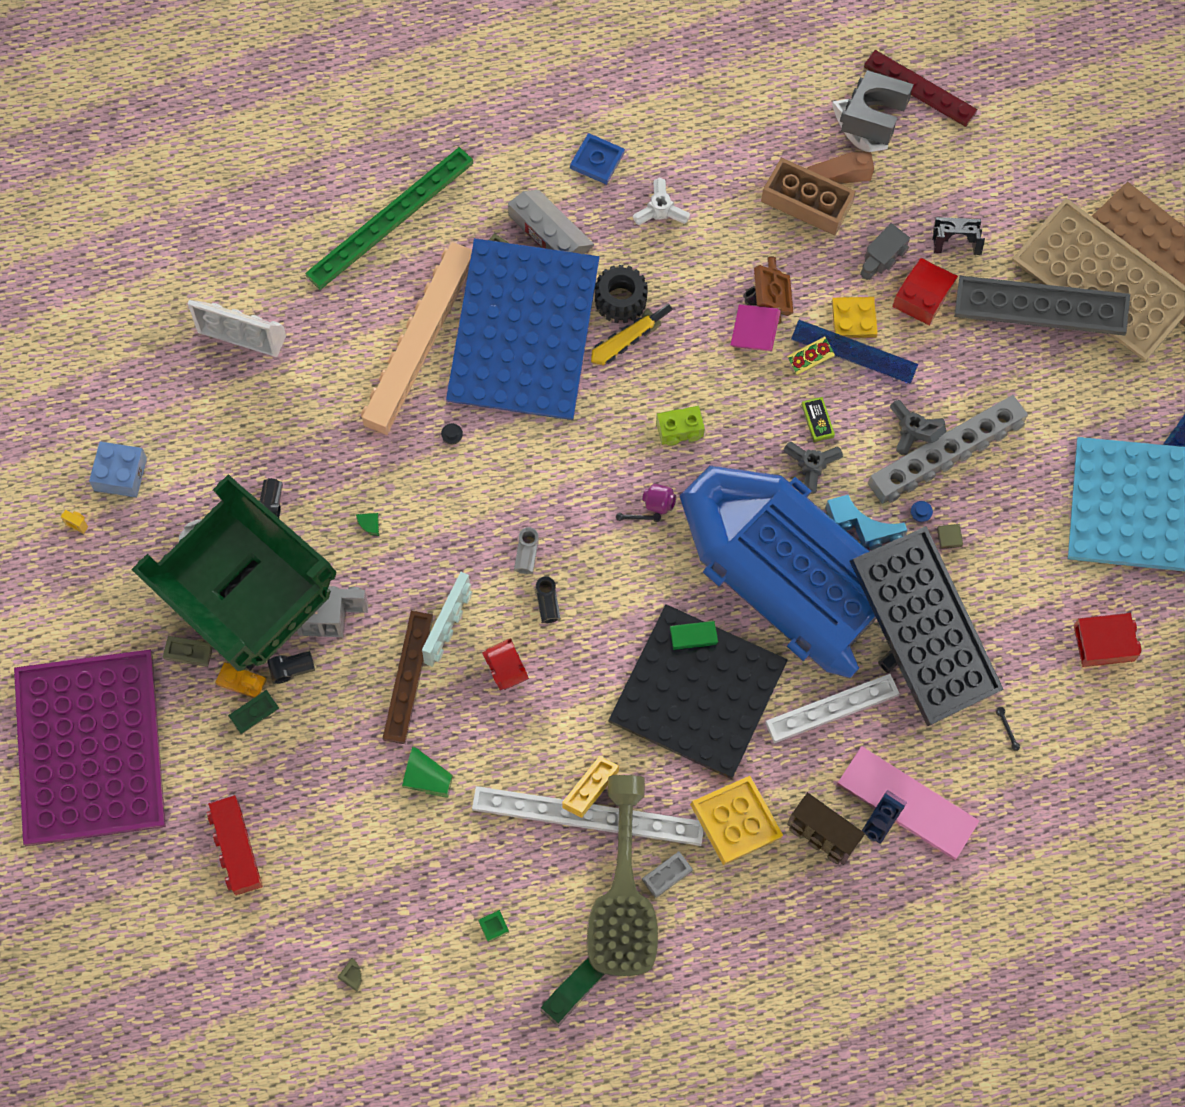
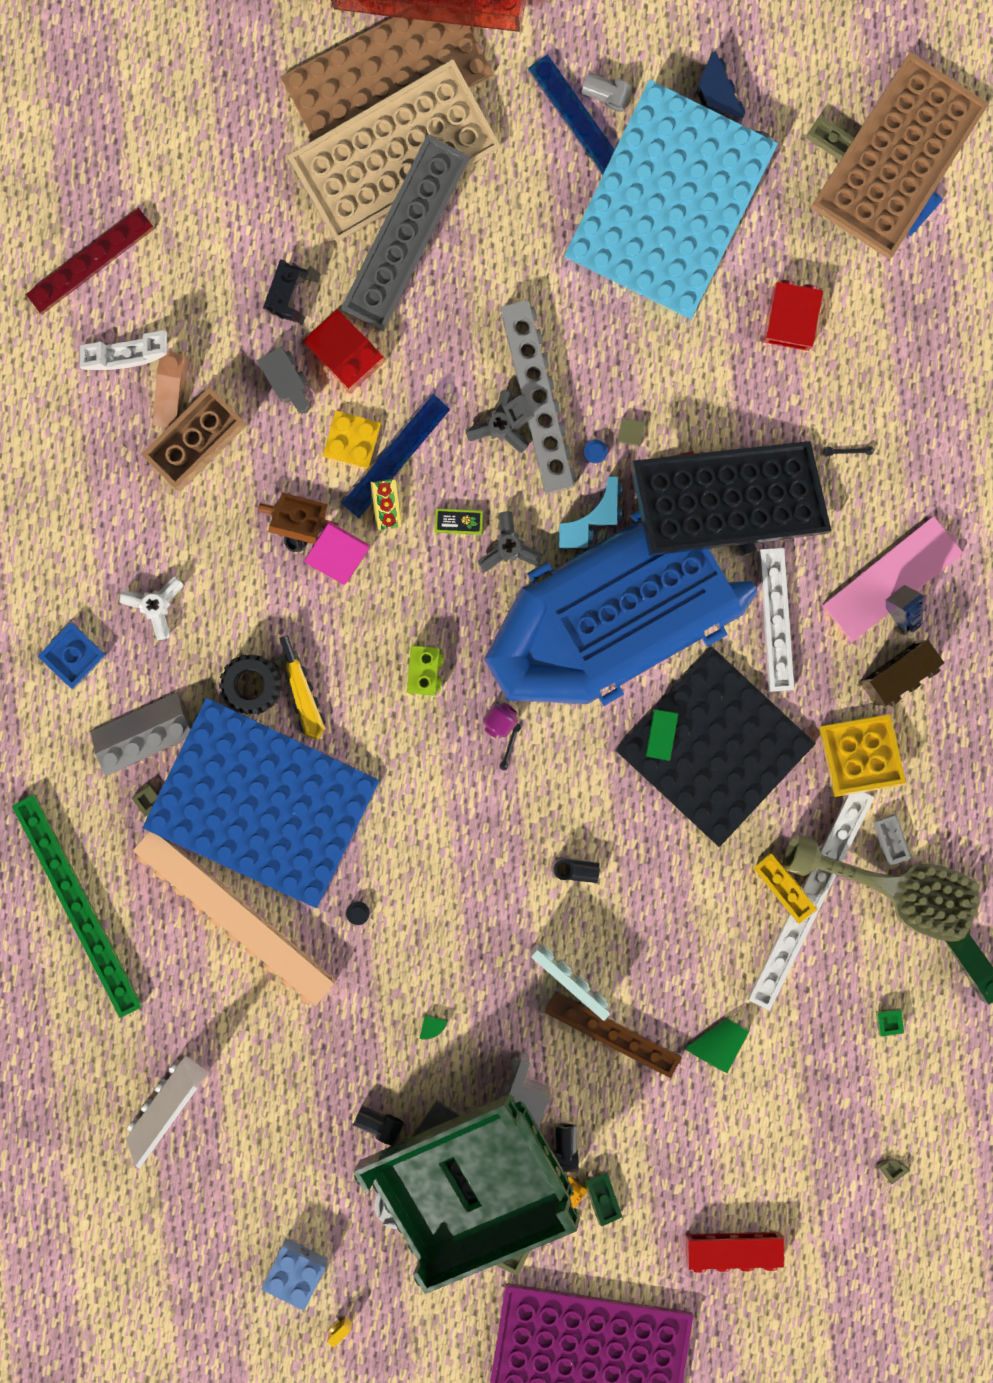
camera: 70 degrees left, 20 degrees up
red brick [482,638,529,691] -> none
light grey piece [514,527,539,574] -> none
dark grey arch [840,70,914,145] -> none

